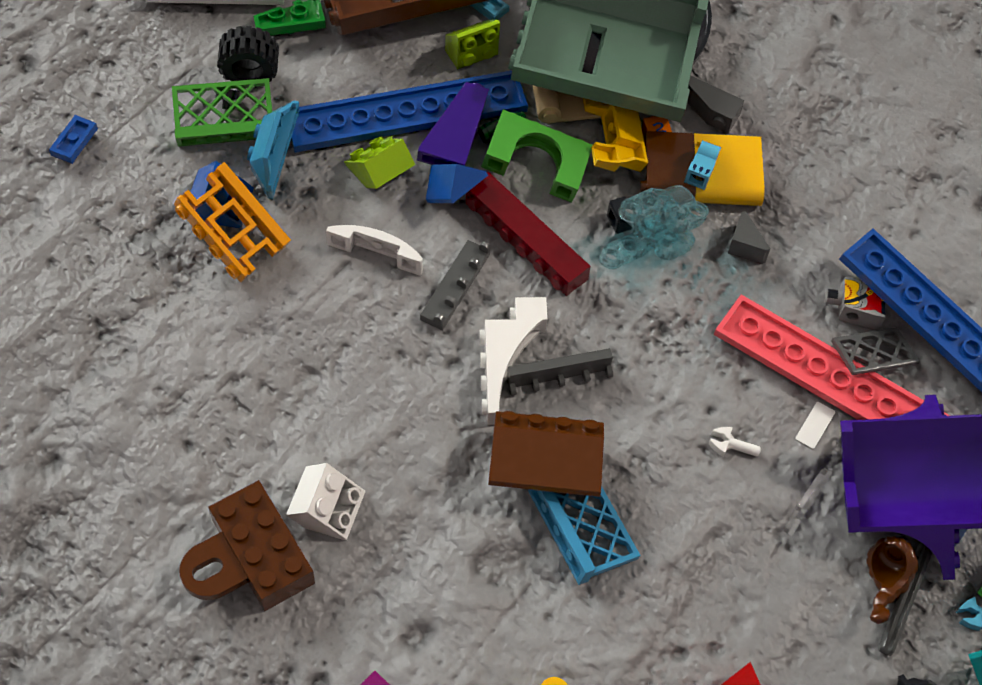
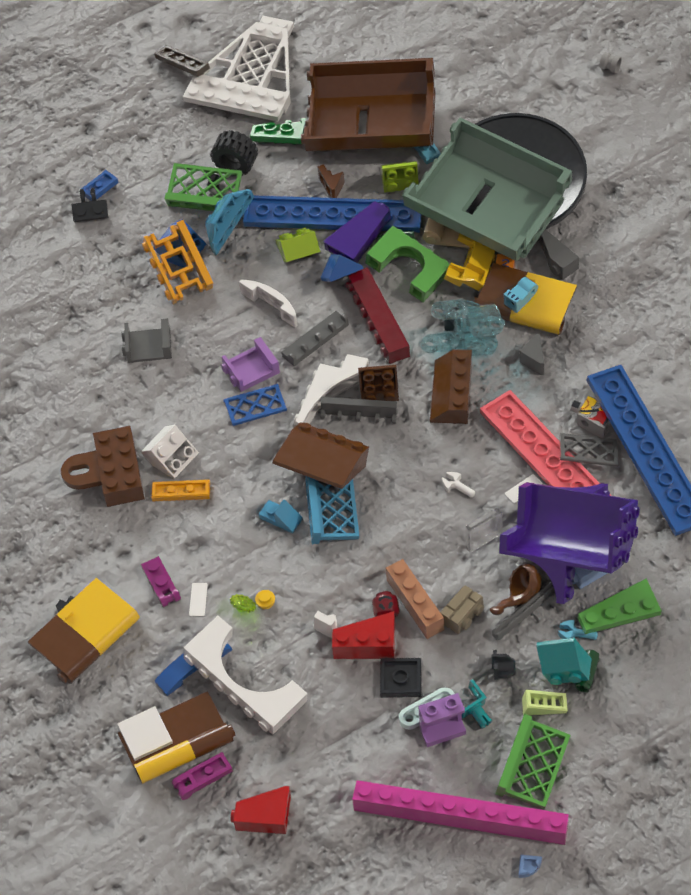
camera: 30 degrees right, 5 degrees down
none -> black hinge [71,187,109,222]
none -> dark grey panel [121,318,172,363]
none -> light orange tile [151,480,210,502]
none -> medium lavender panel [221,337,280,392]
none -> blue window [223,384,287,426]
none -> dark azure slope [259,499,303,533]
none -> reddish brown slope [317,164,345,198]
none -> reddish brown slope [358,365,399,401]
none -> dark red head [372,591,400,617]
none -> nougat brick [386,559,444,639]
none -> reddish brown slope [430,349,472,424]
none -> dark tan brick [440,585,484,634]

